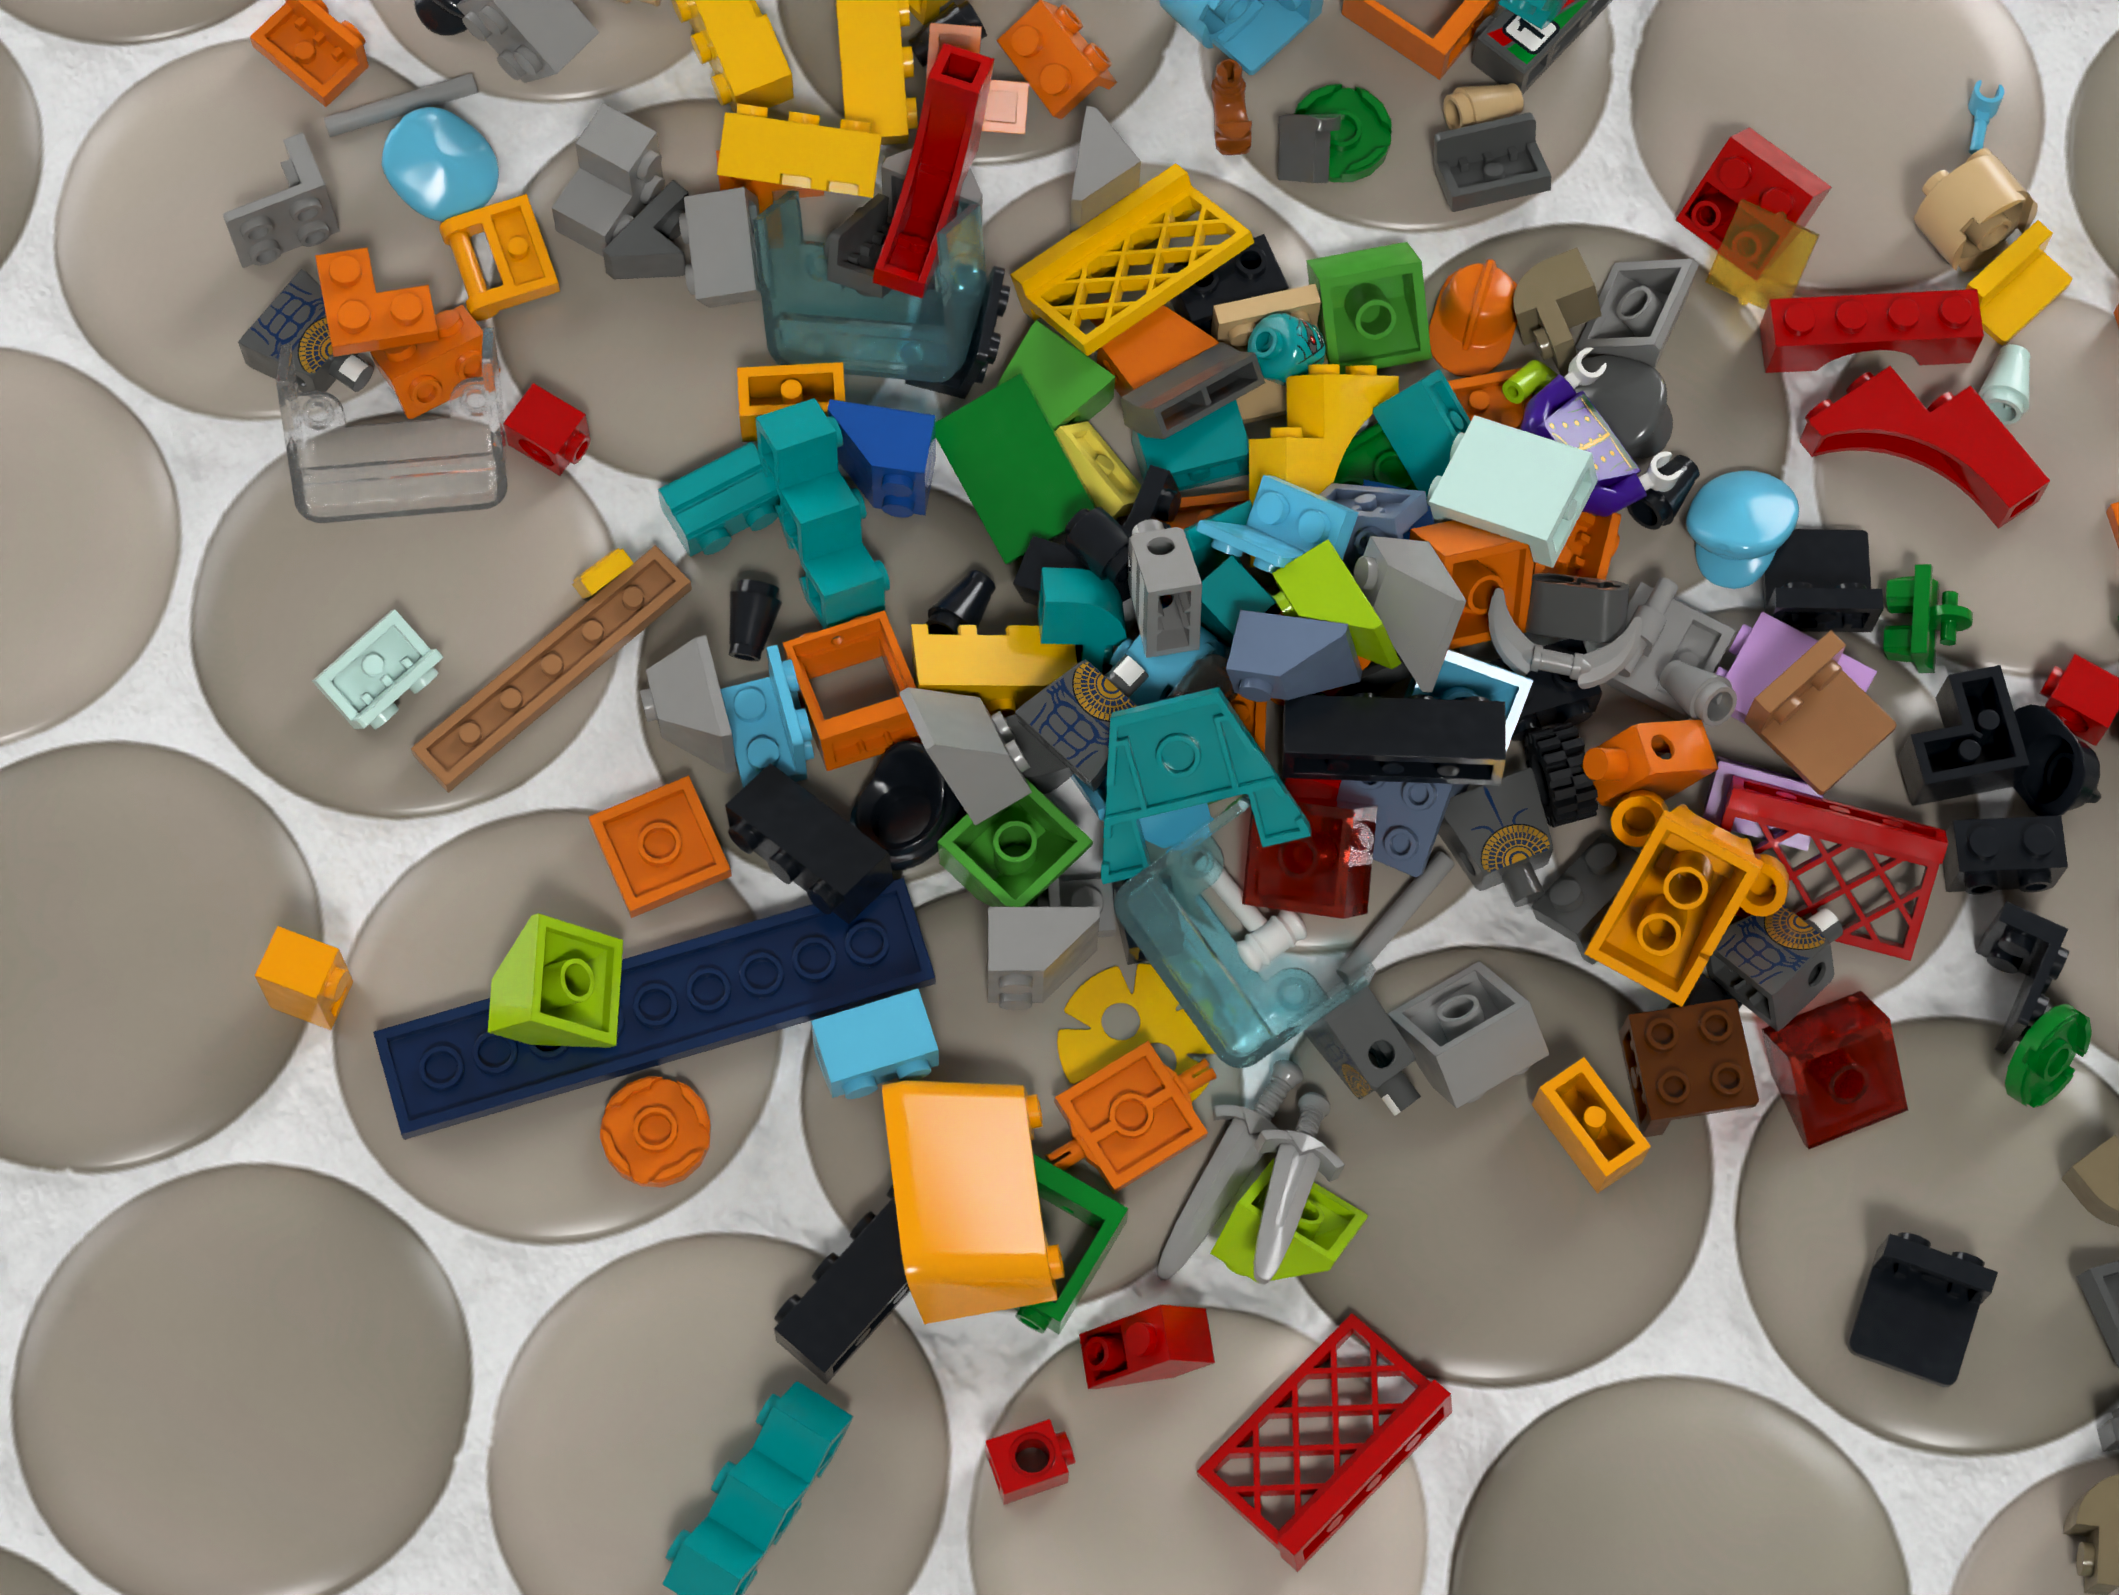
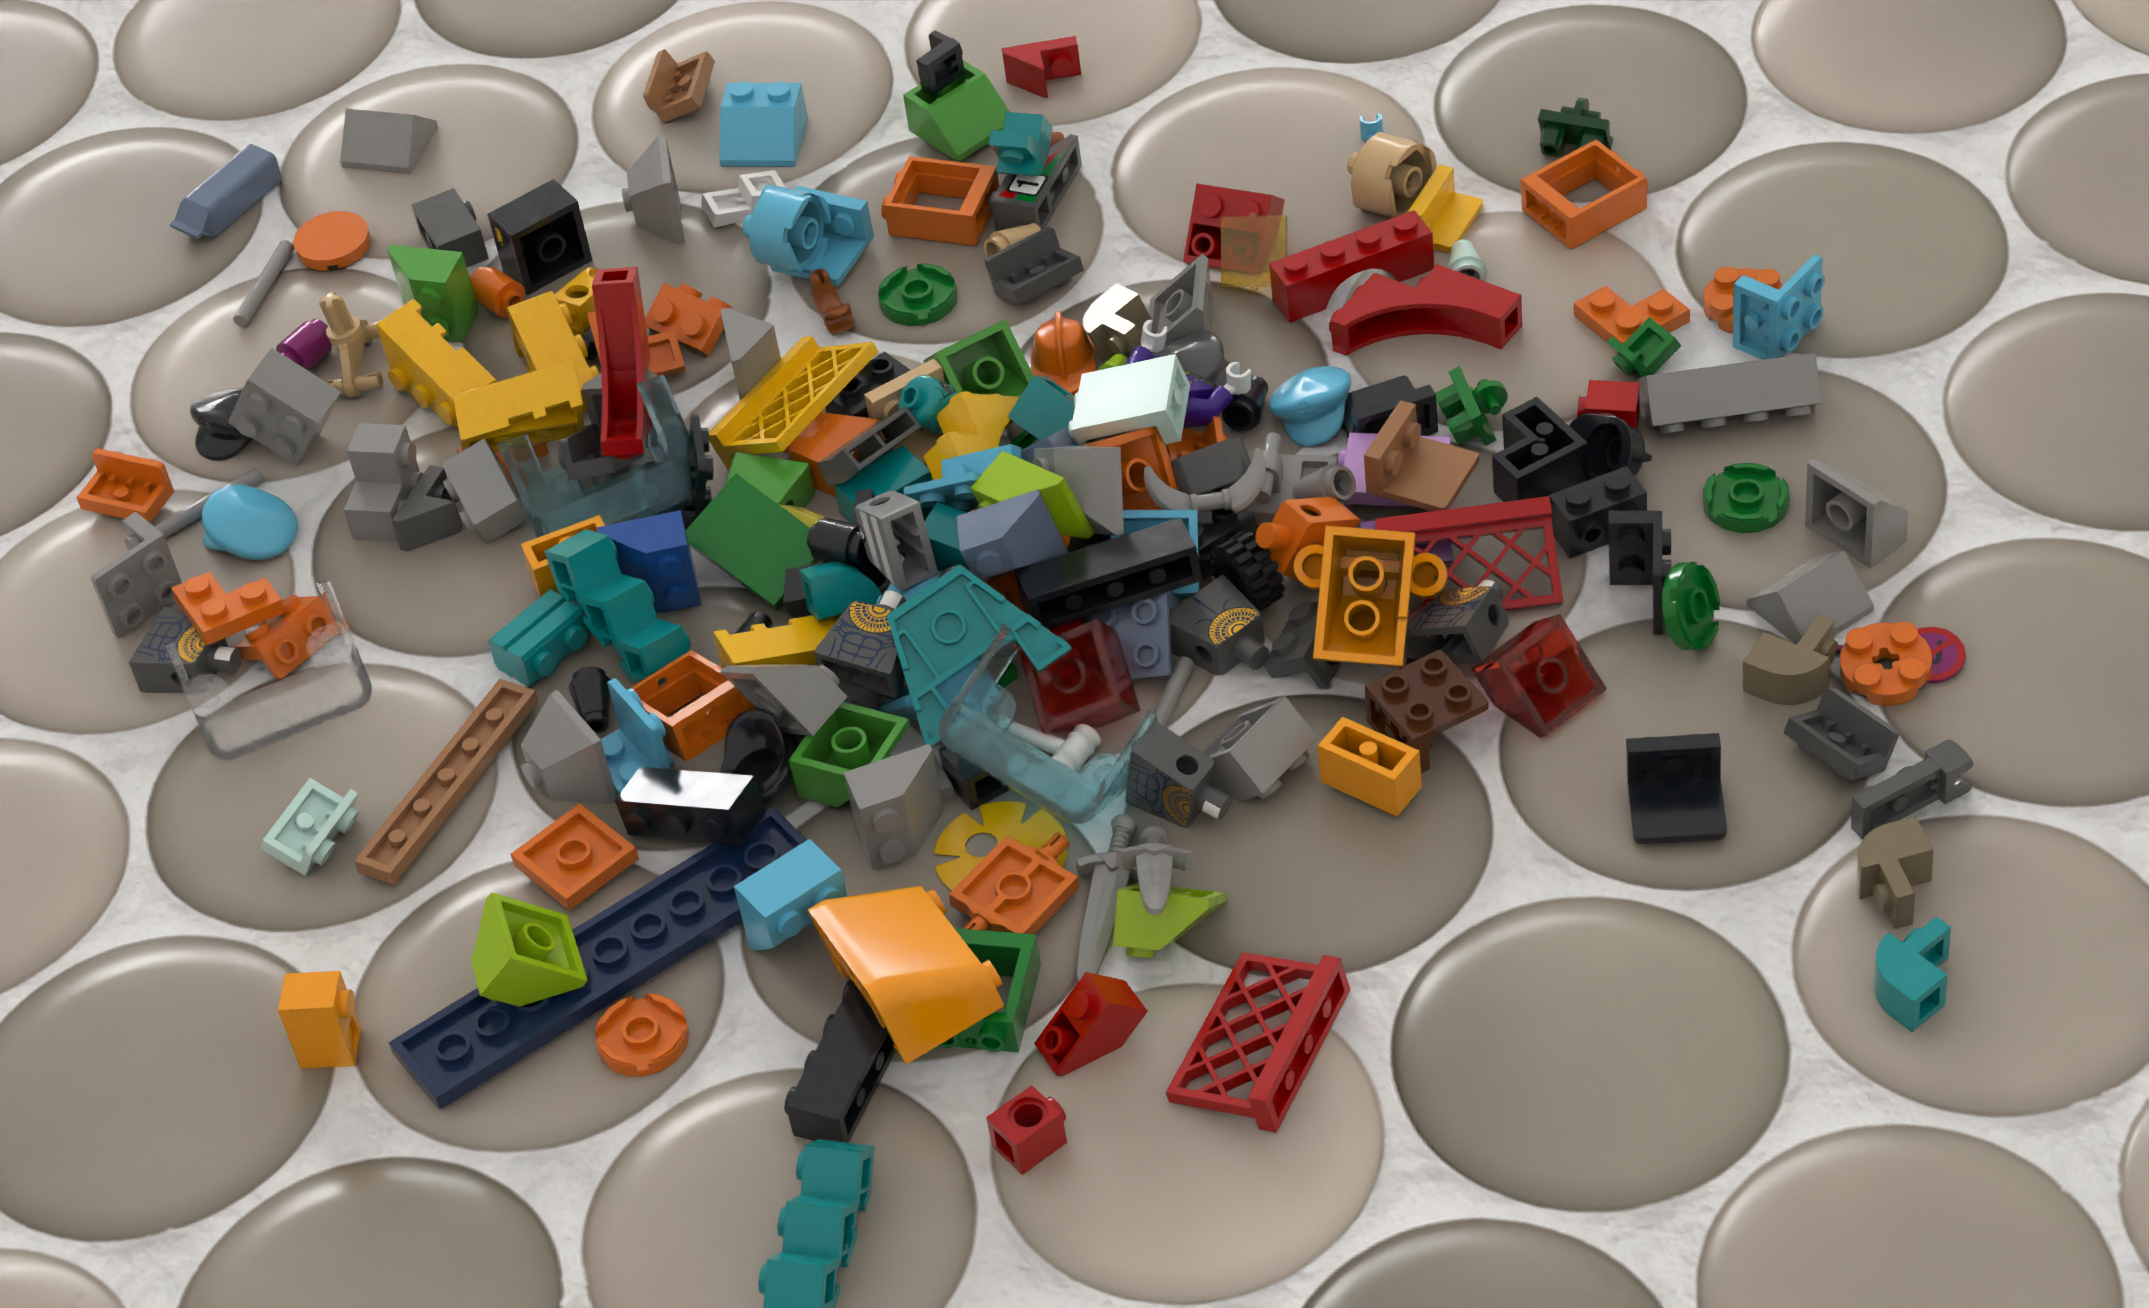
camera: 10 degrees left, 25 degrees down
light orange plate [439,194,560,321] -> none
red brick [503,383,591,476] -> none
yellow tile [572,548,634,599] -> none
dark grey tile [1278,114,1341,183] -> none

